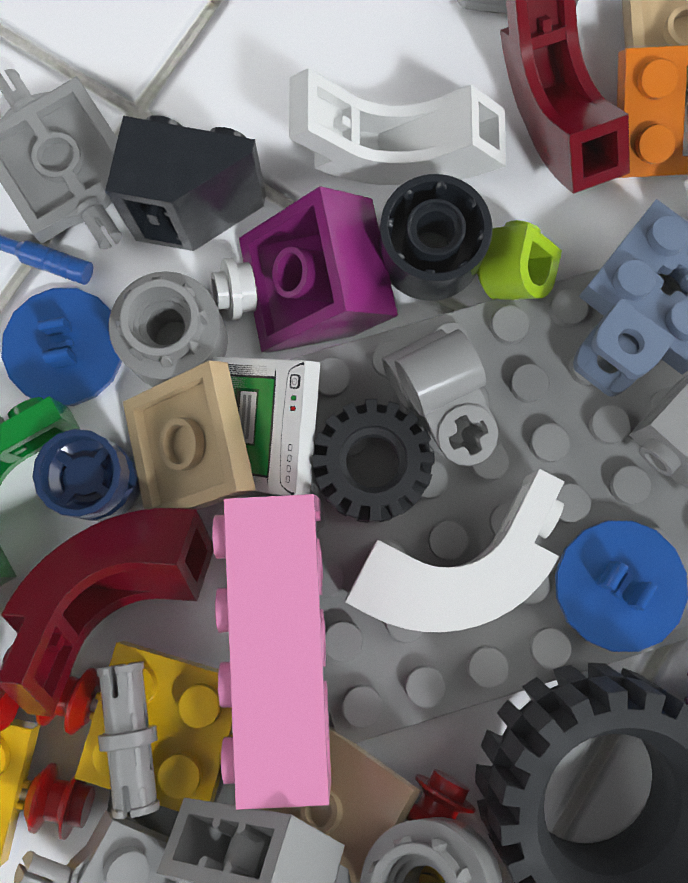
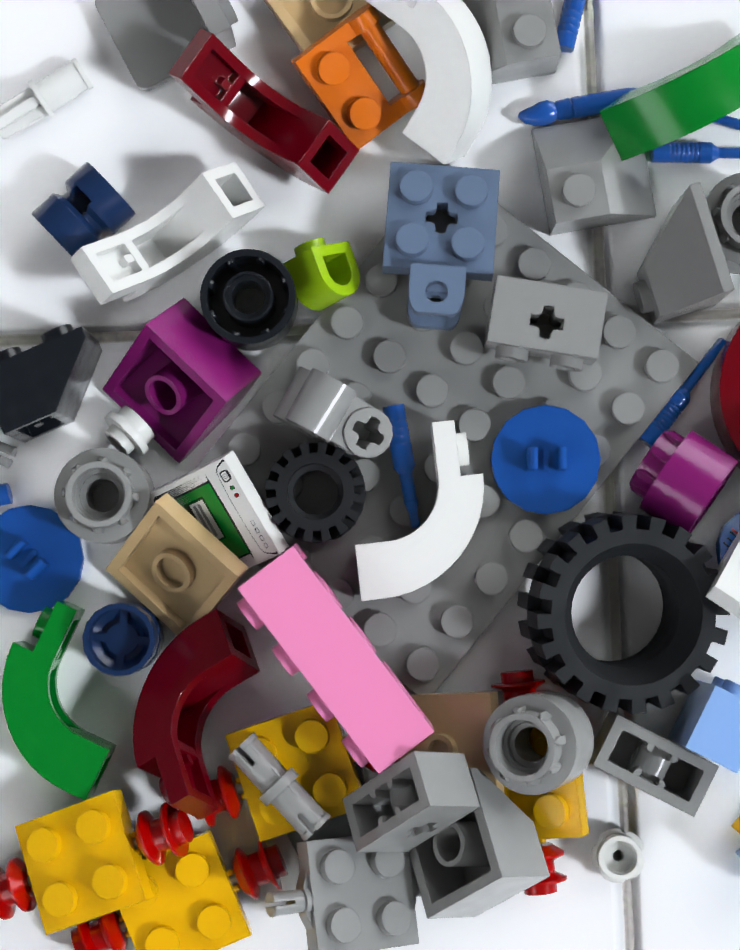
camera: 30 degrees left, 5 degrees up
none -> dark blue wheel [31,162,136,256]
none -> blue piece [382,404,420,529]

